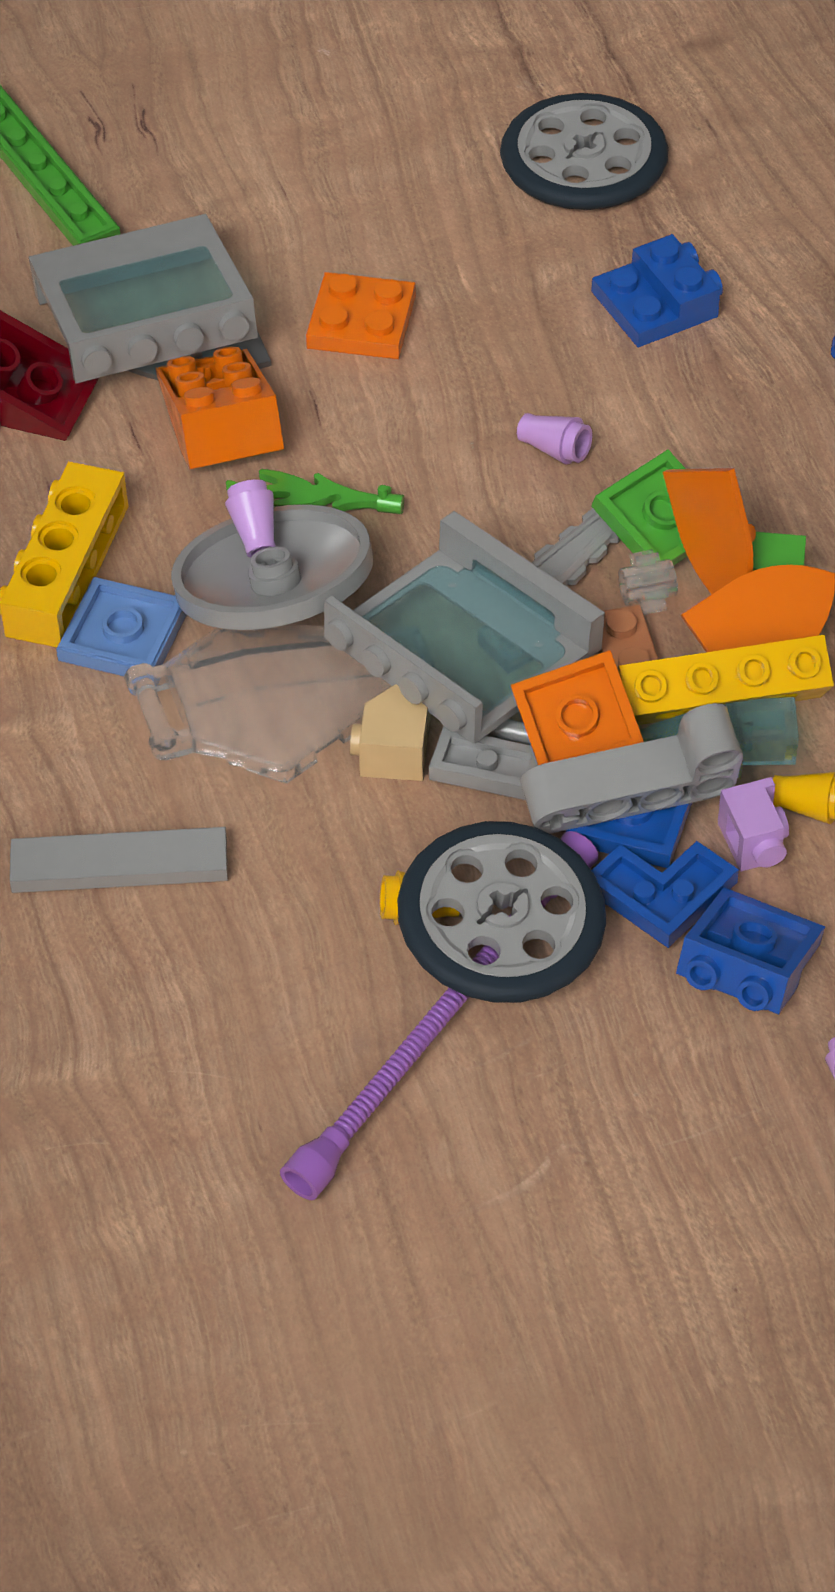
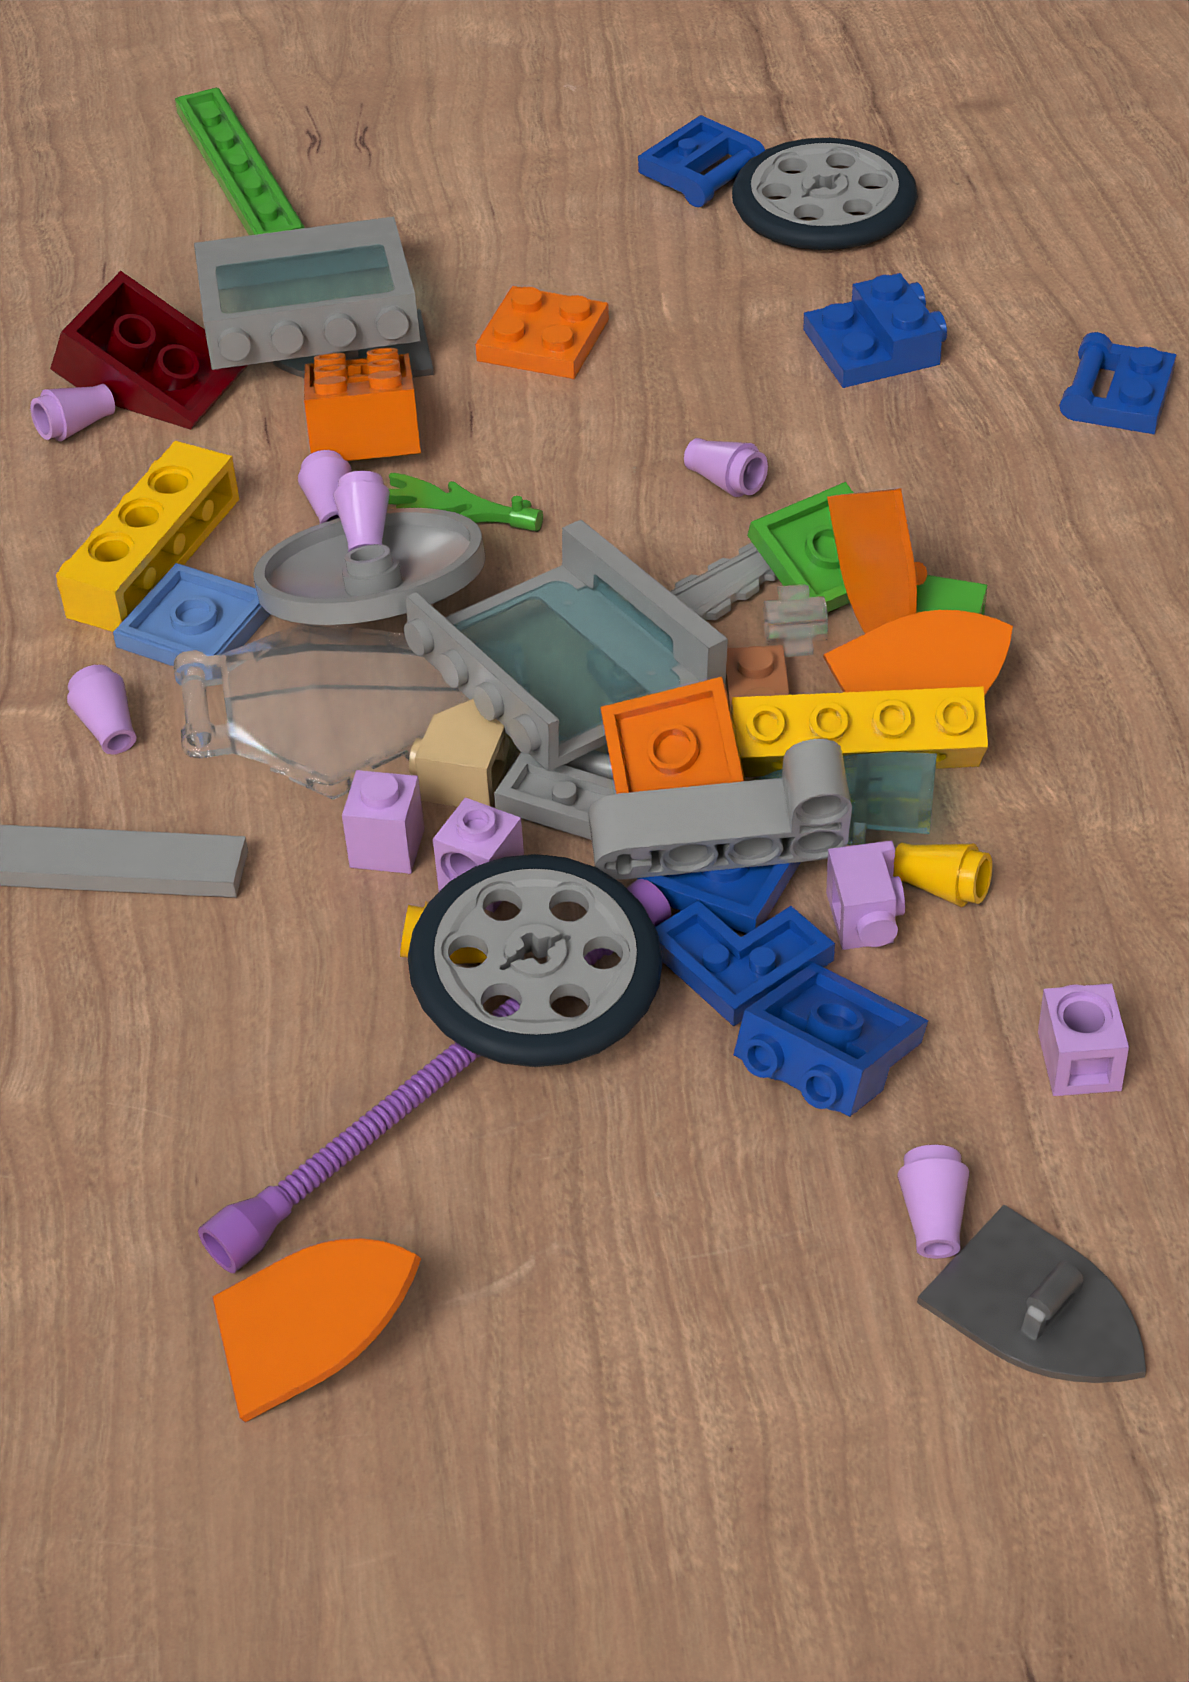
camera: 10 degrees right, 5 degrees down
none -> lavender cone [67,665,137,755]
none -> orange shield [212,1238,421,1422]
none -> lavender cone [298,450,352,524]
none -> lavender brick [342,770,424,874]
none -> lavender brick [433,797,524,912]
none -> blue plate [638,115,765,207]

